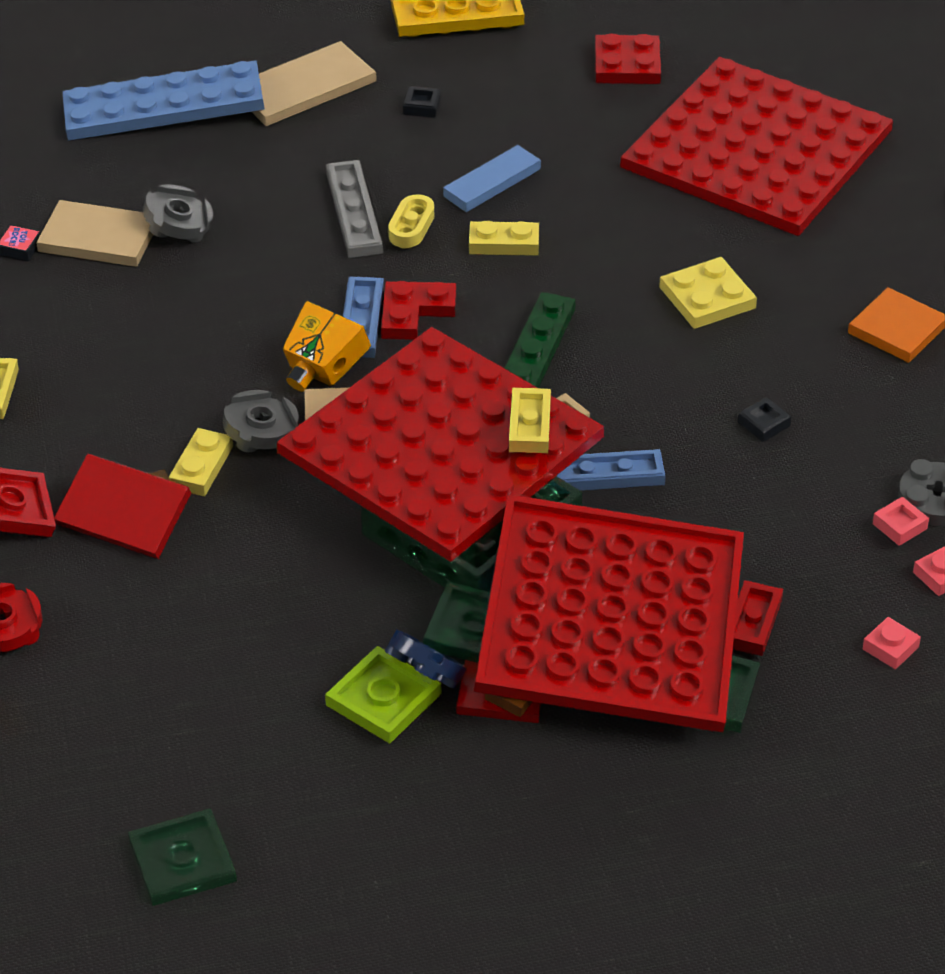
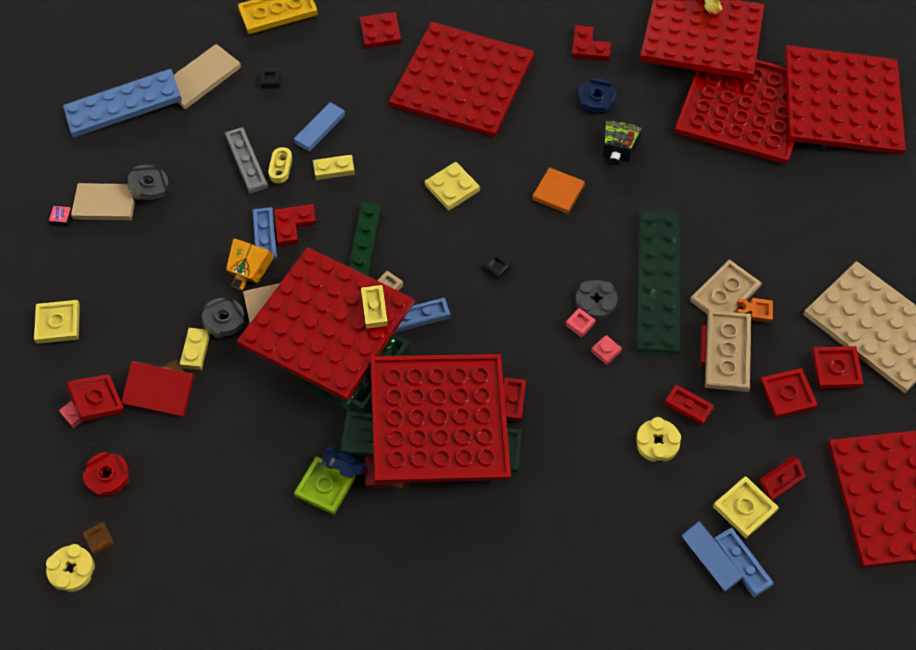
camera: 10 degrees left, 15 degrees up
clear green tile [128,808,237,906] -> none
coral plate [863,617,921,669] -> none

